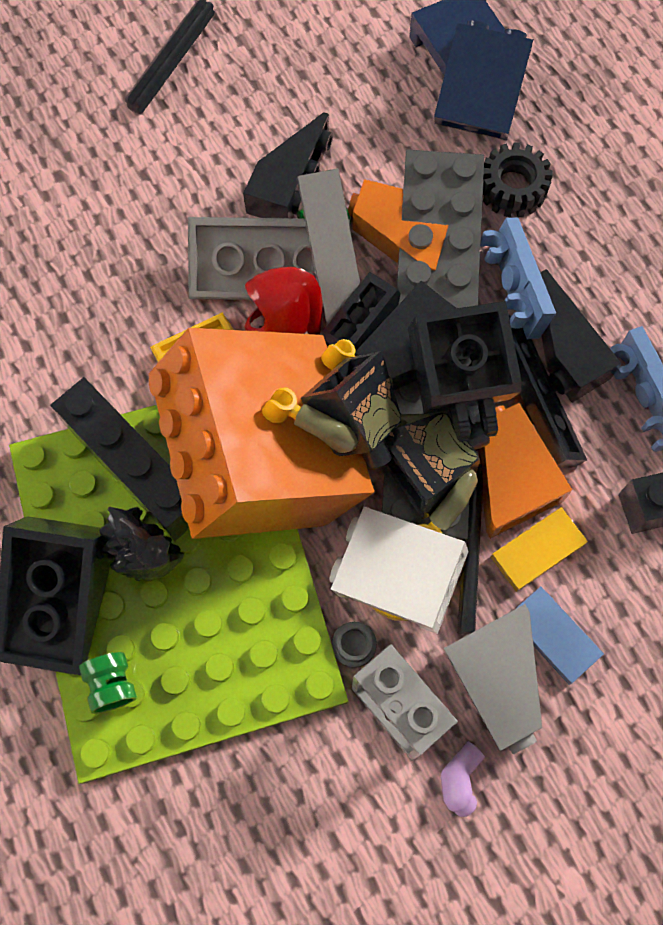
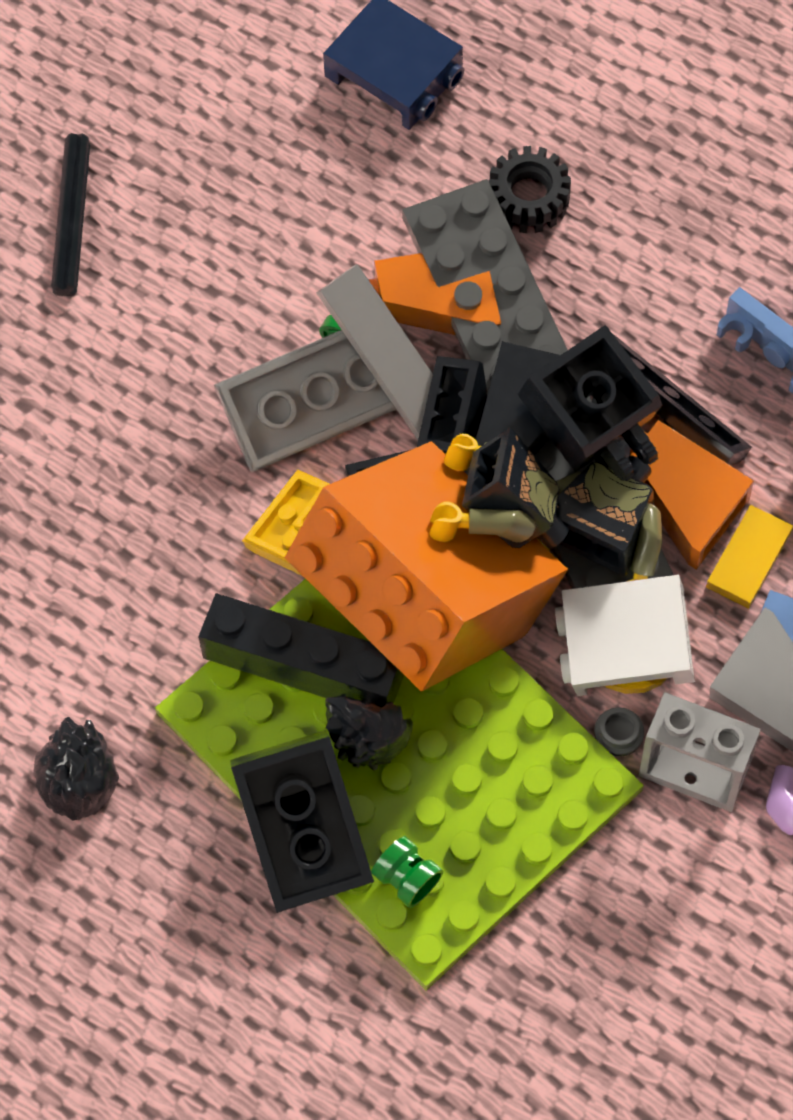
camera: 25 degrees left, 5 degrees down
black slope [243,112,333,218] -> none
red piece [244,267,323,335] -> none
dark blue panel [434,20,534,140] -> none
black bar [457,464,483,635] -> none
medium blue plate [480,218,556,339] -> none
black slope [540,269,621,403] -> none

